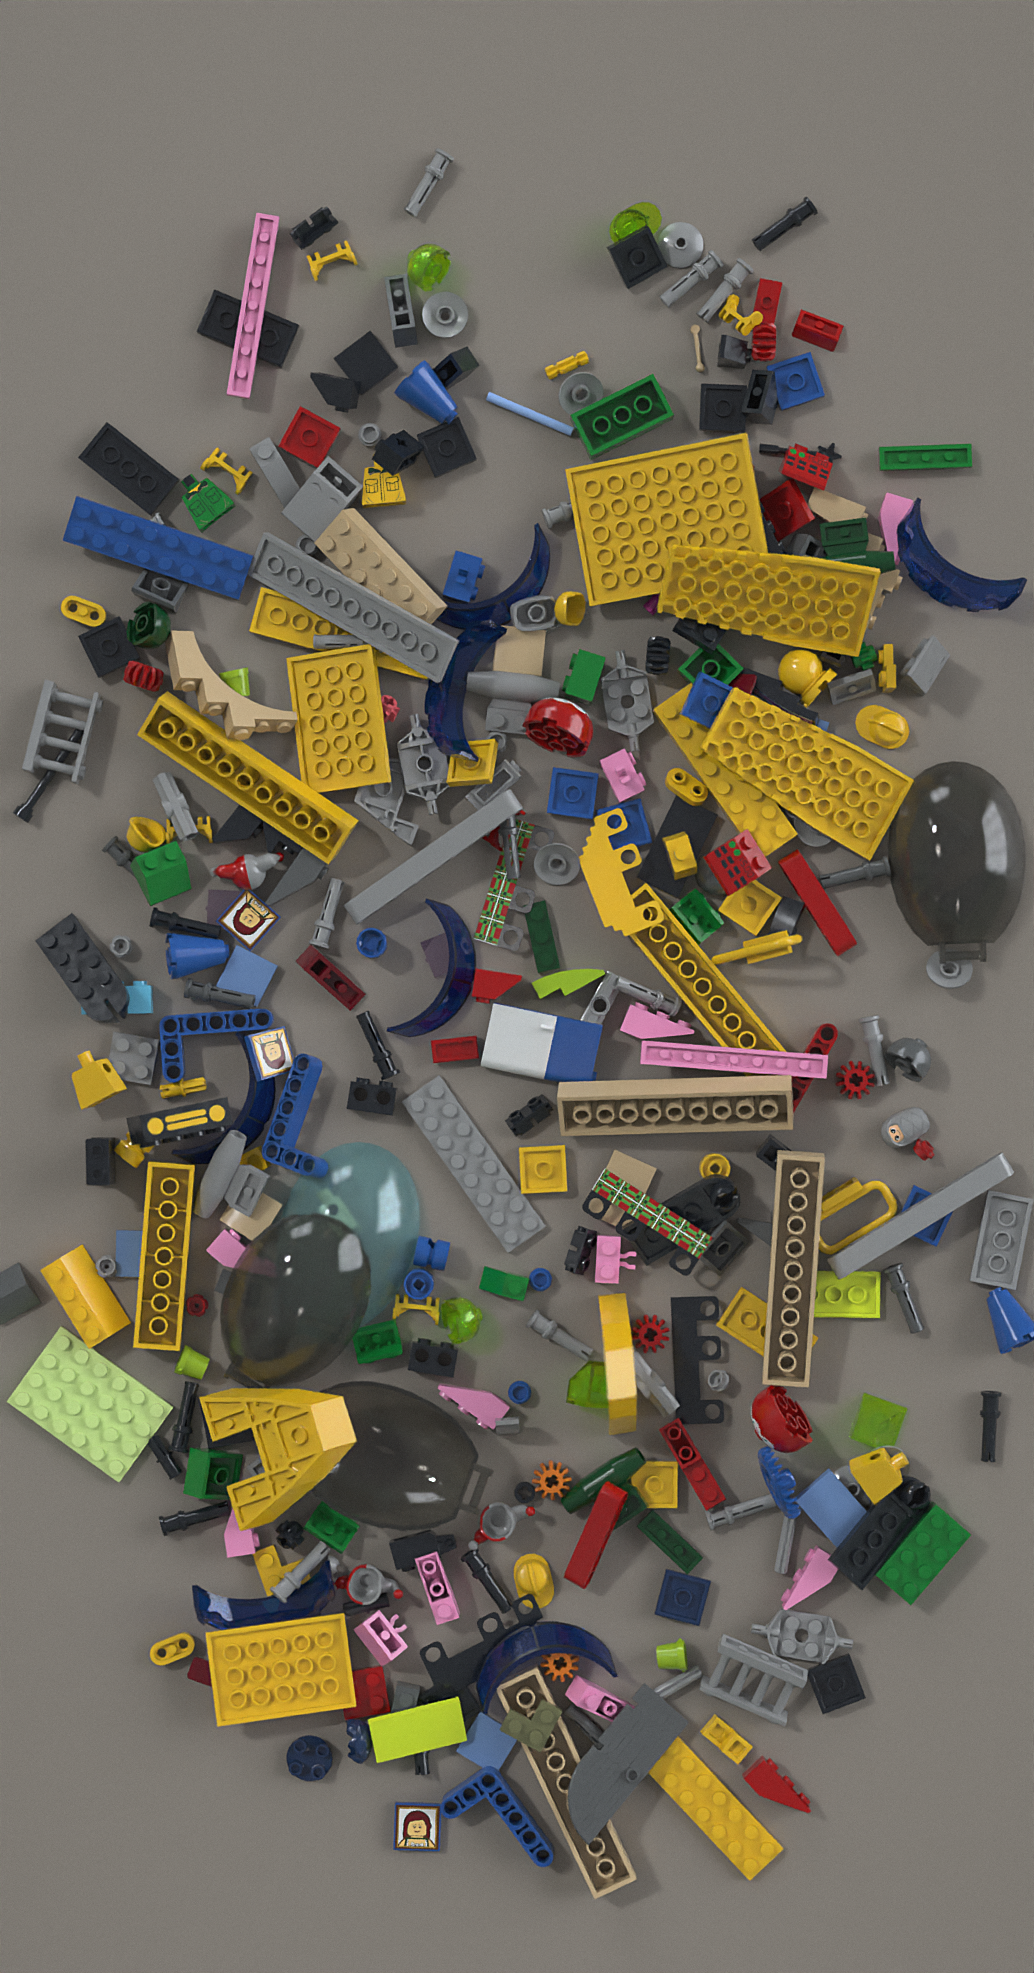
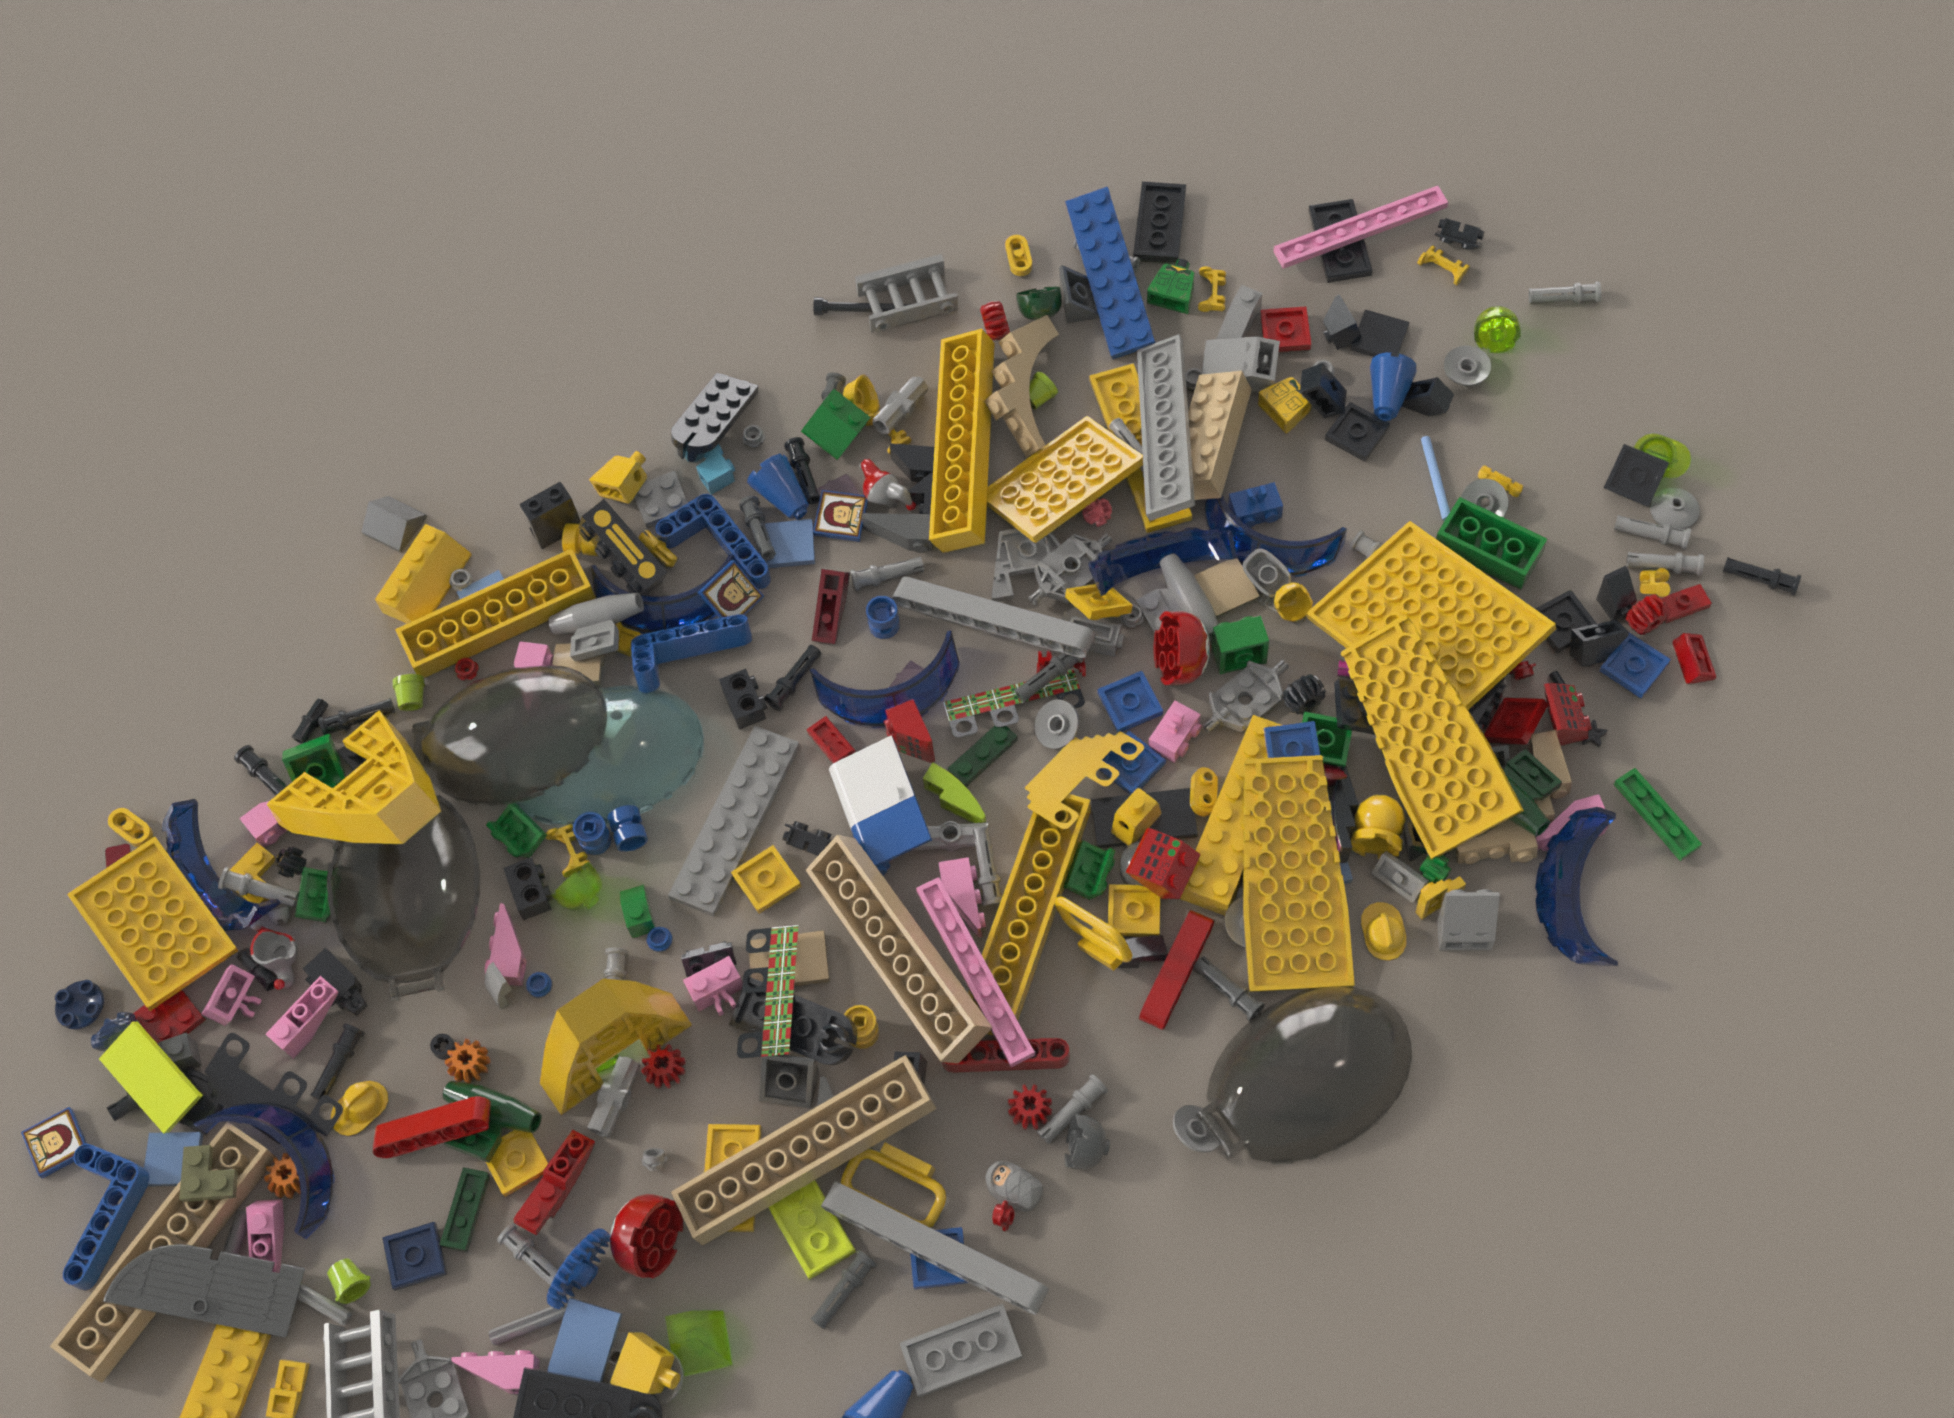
camera: 65 degrees right, 25 degrees down
yellowish green plate [7,1326,174,1483] -> none
black plate [78,616,140,678] -> none
dark grey slope [384,274,418,348] -> none
light grey piece [468,1503,535,1550] -> none
black piece [671,1296,724,1424] -> none
tan hinge [691,325,705,372] -> none

